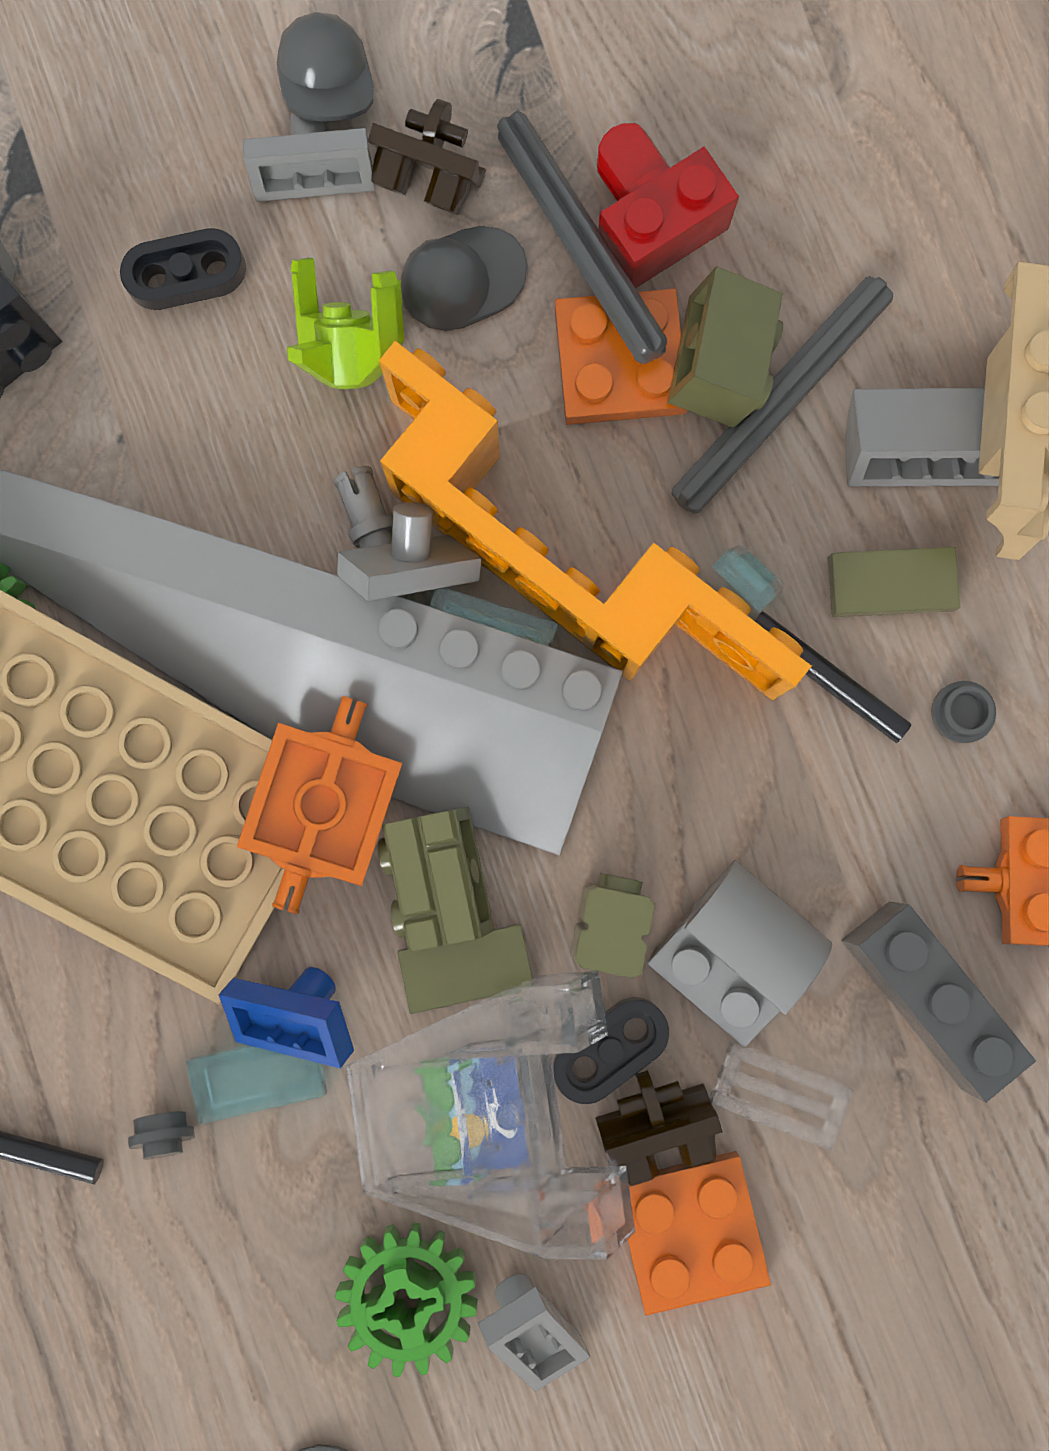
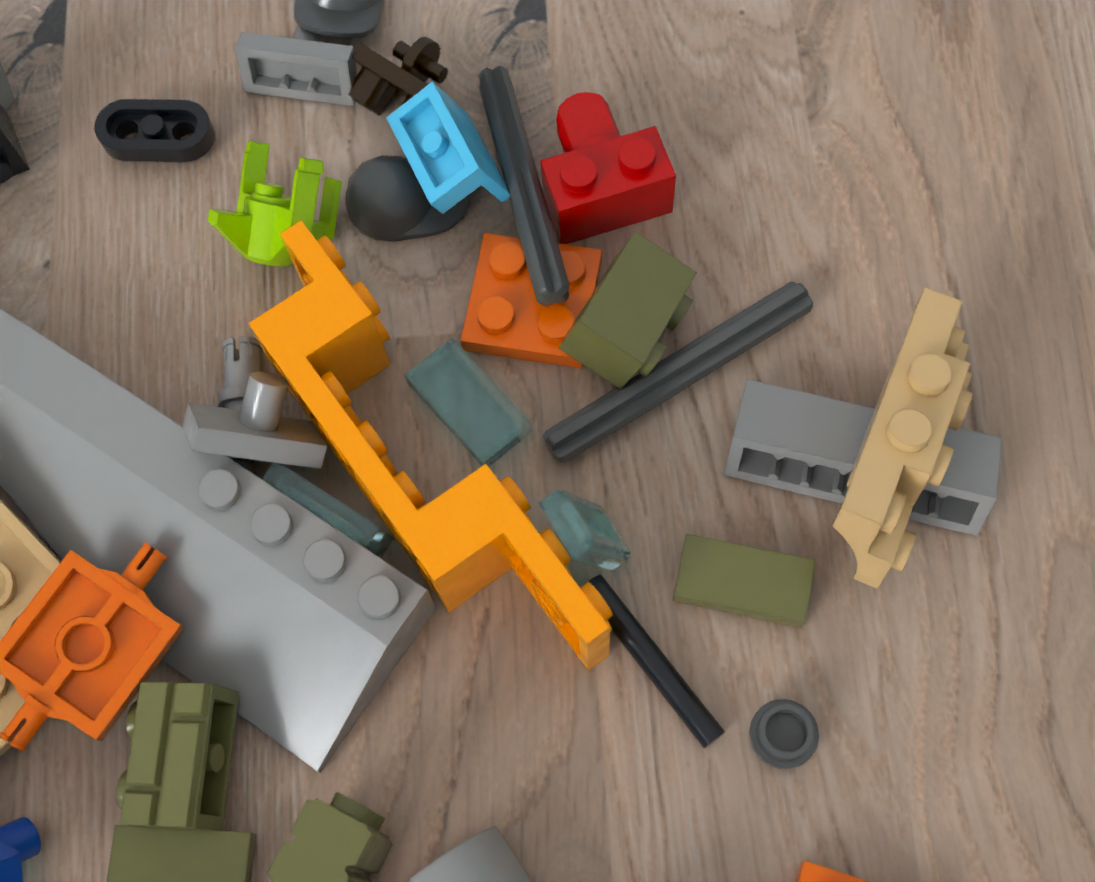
camera: 20 degrees right, 15 degrees down
none -> medium azure panel [386,81,511,214]
none -> clear light blue tile [405,338,533,467]

